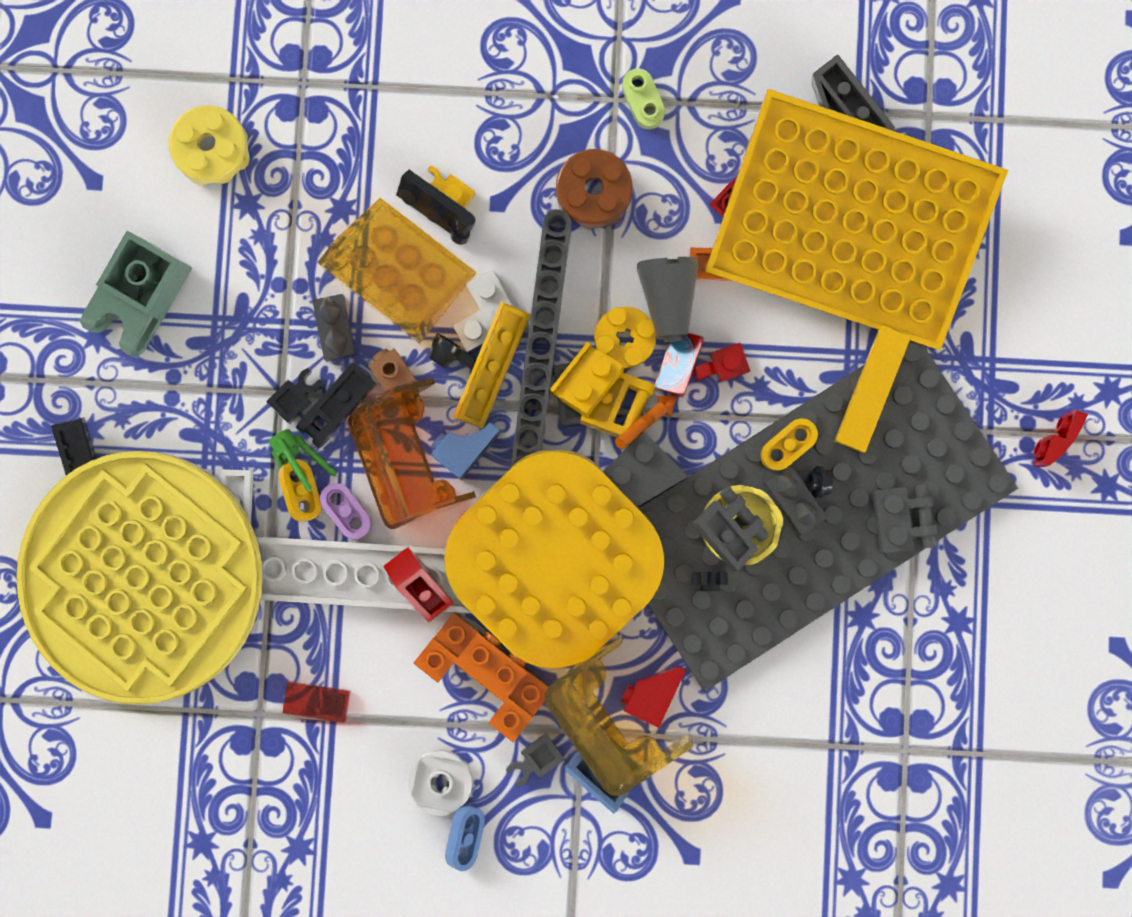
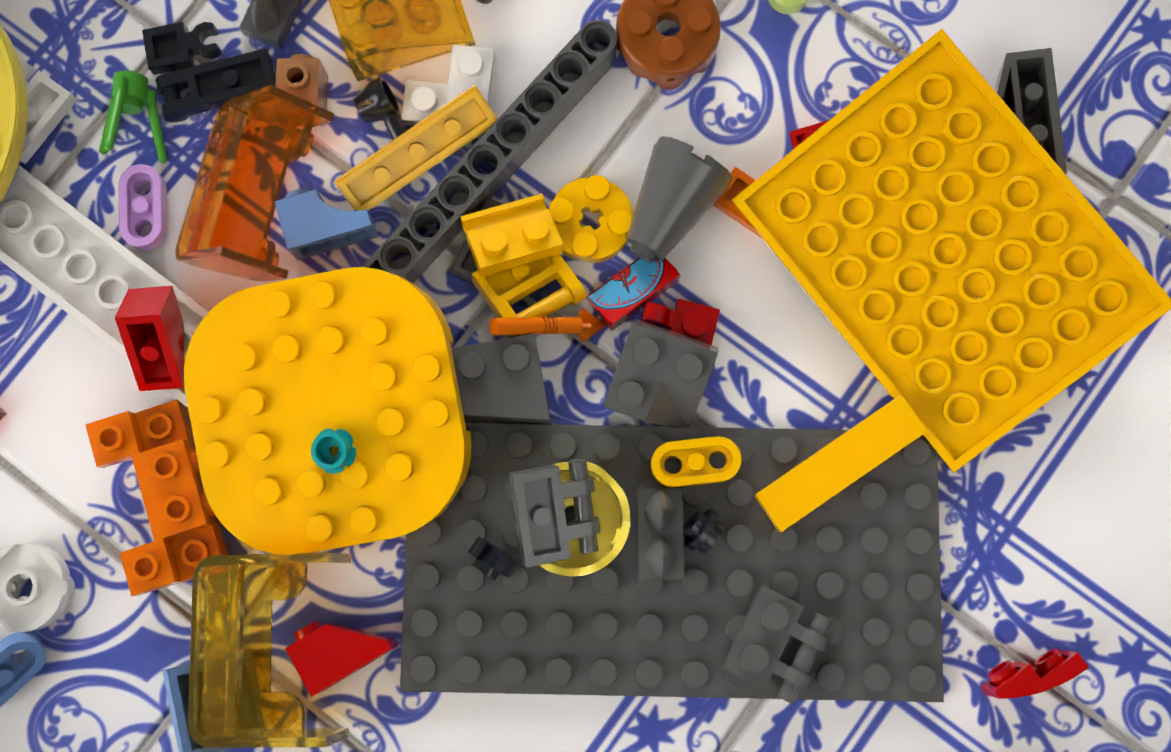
camera: 35 degrees right, 5 degrees down
yellow plate [278,459,321,522] -> none
dark grey plate [506,732,565,787] -> none
none -> teal plate [311,428,356,474]
none -> dark grey slope [603,319,718,428]

